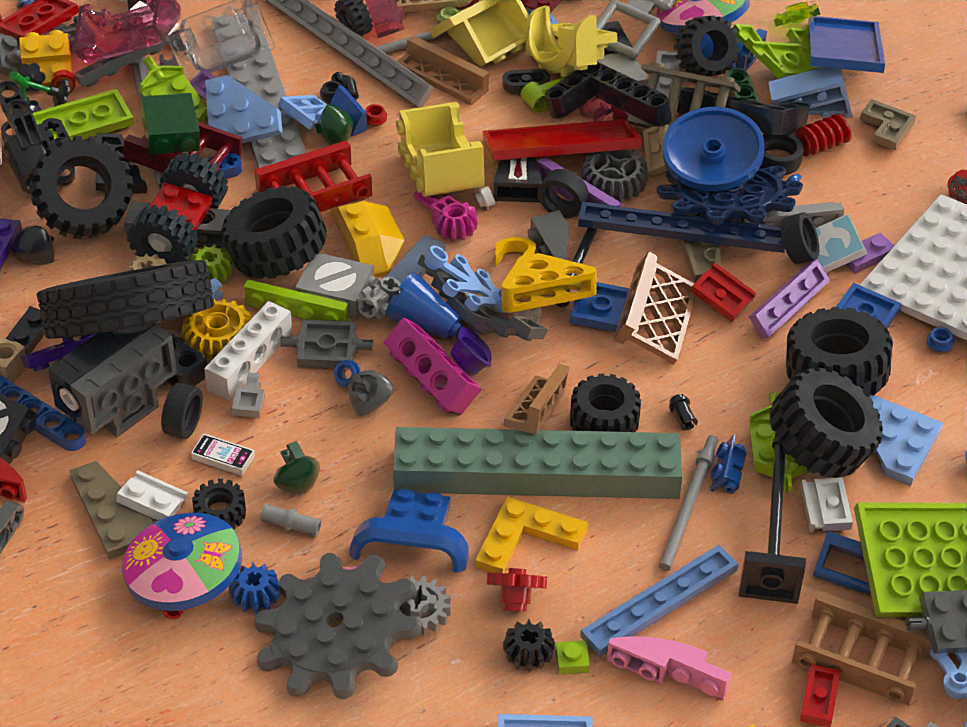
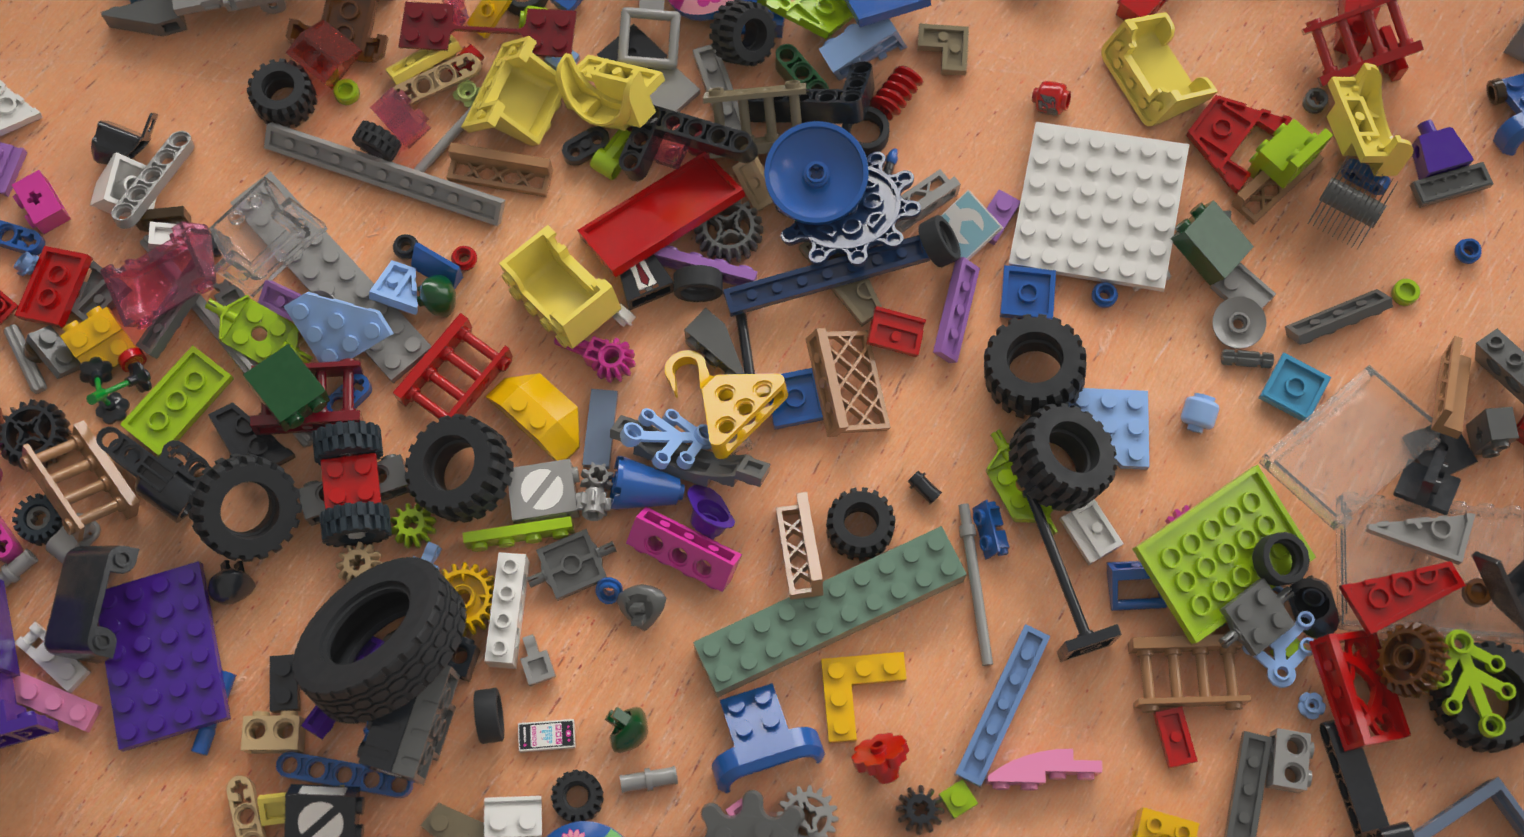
camera: 25 degrees left, 25 degrees up
black arm [331,72,359,100] -> none

